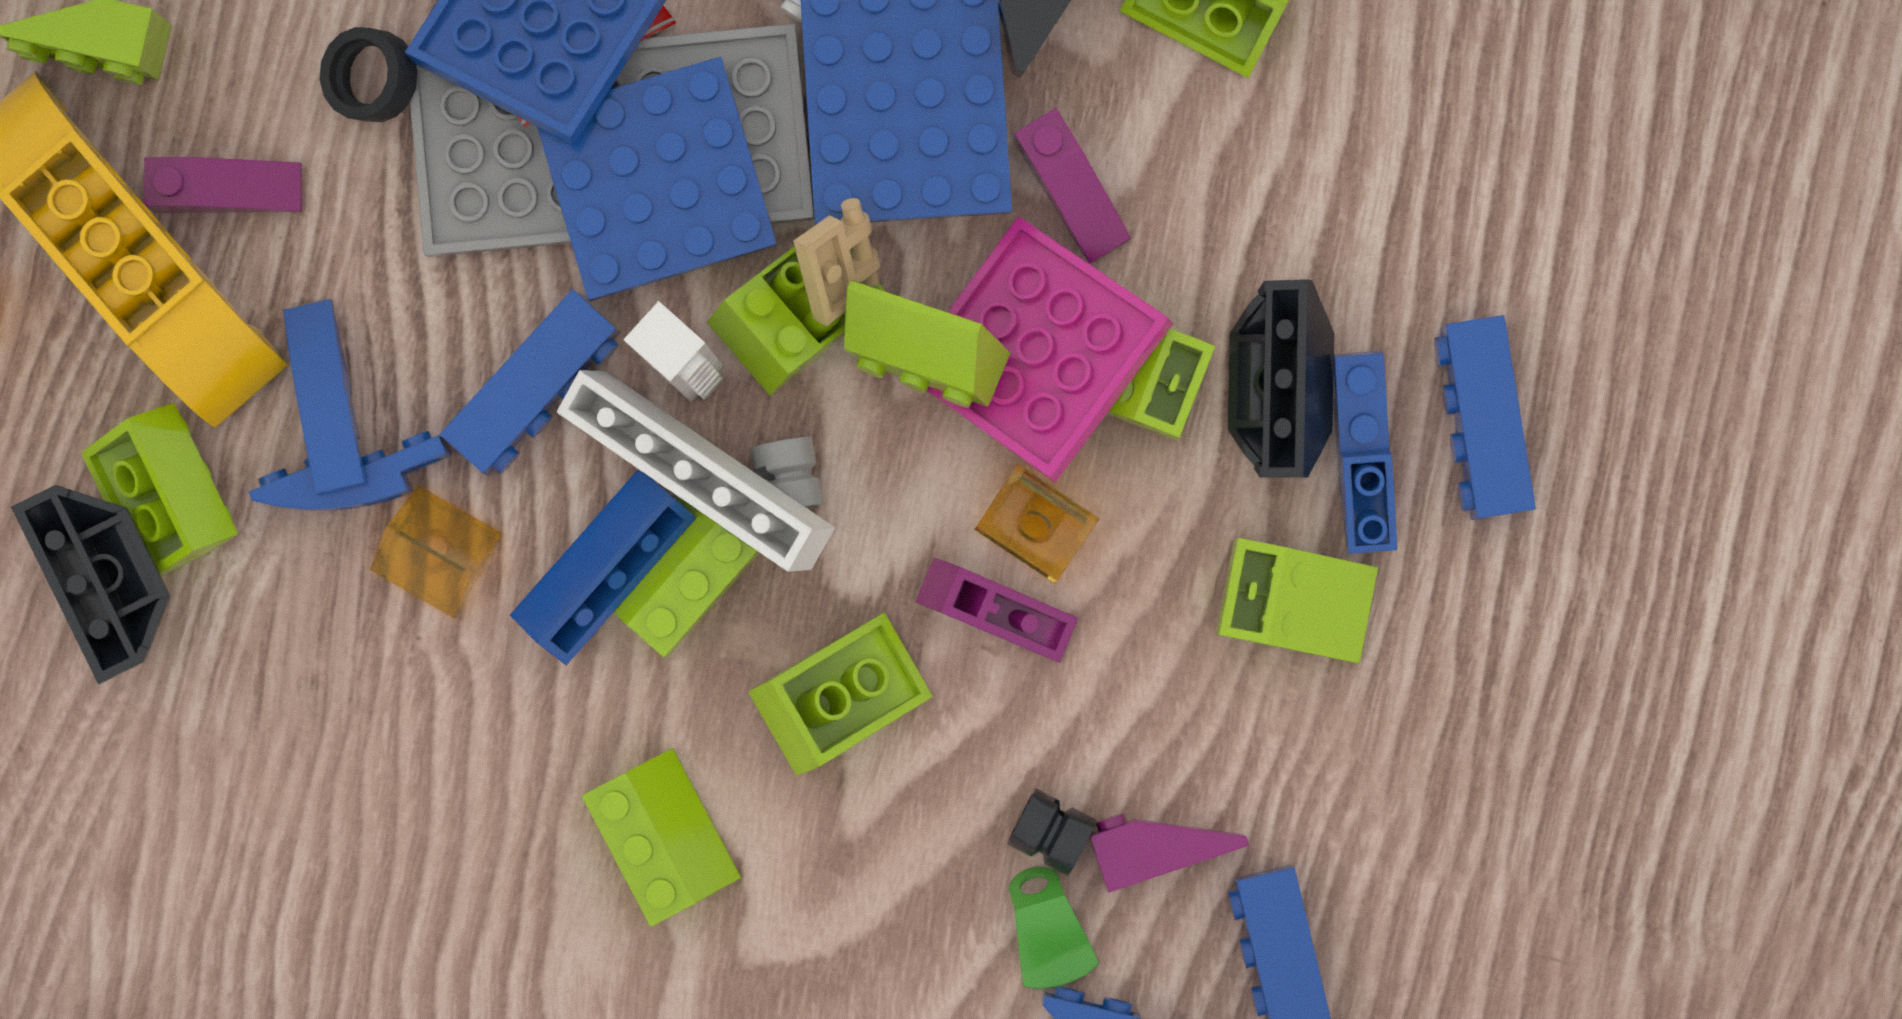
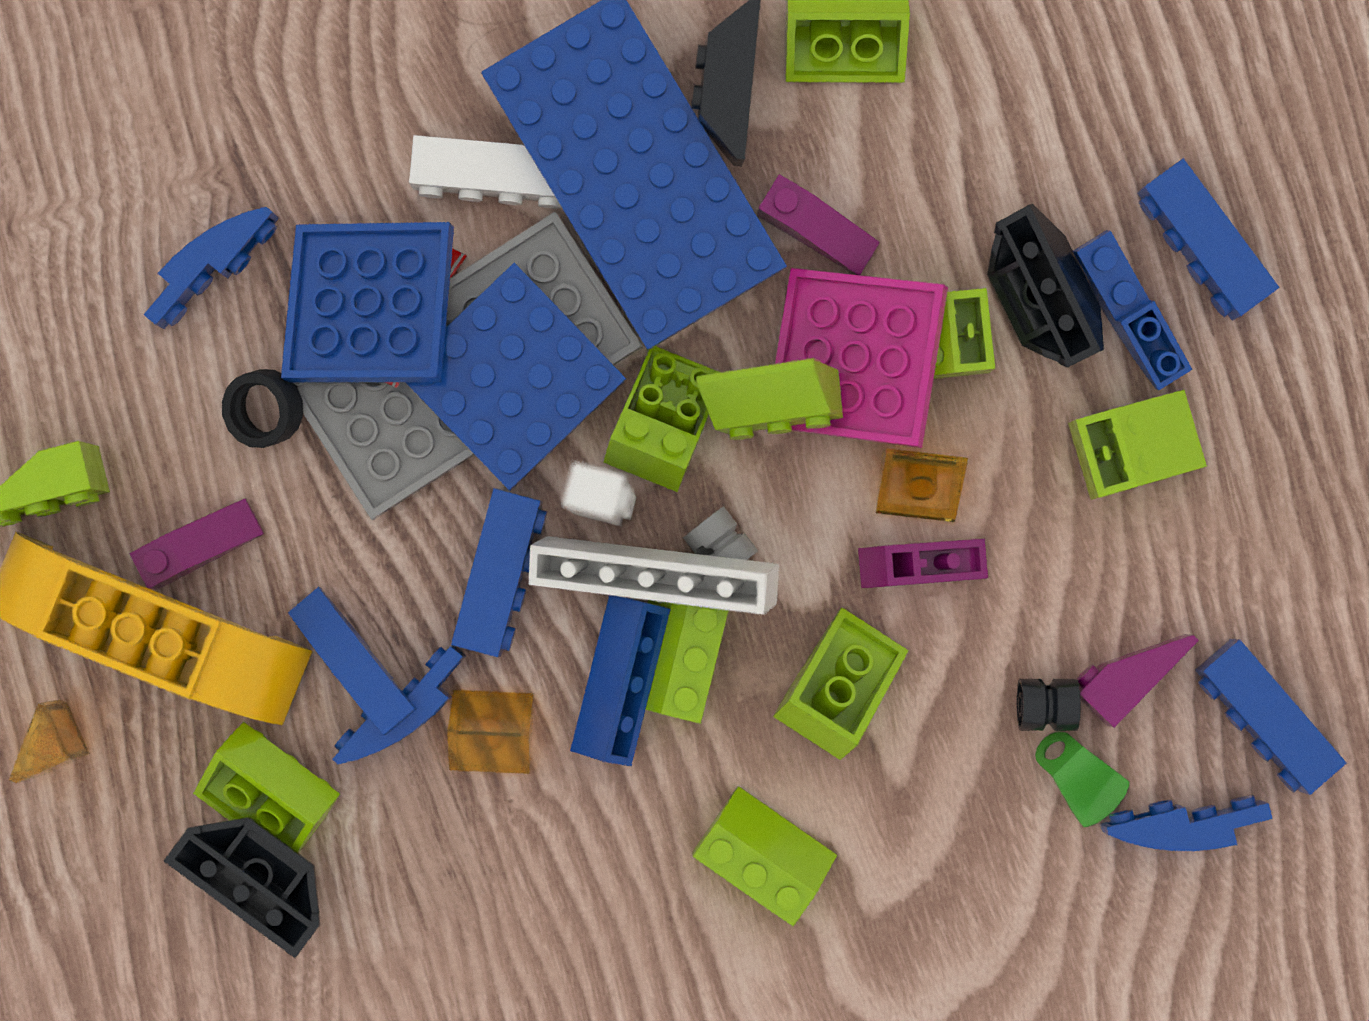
camera: 25 degrees left, 0 degrees up
tan plate [793,198,881,326] -> none

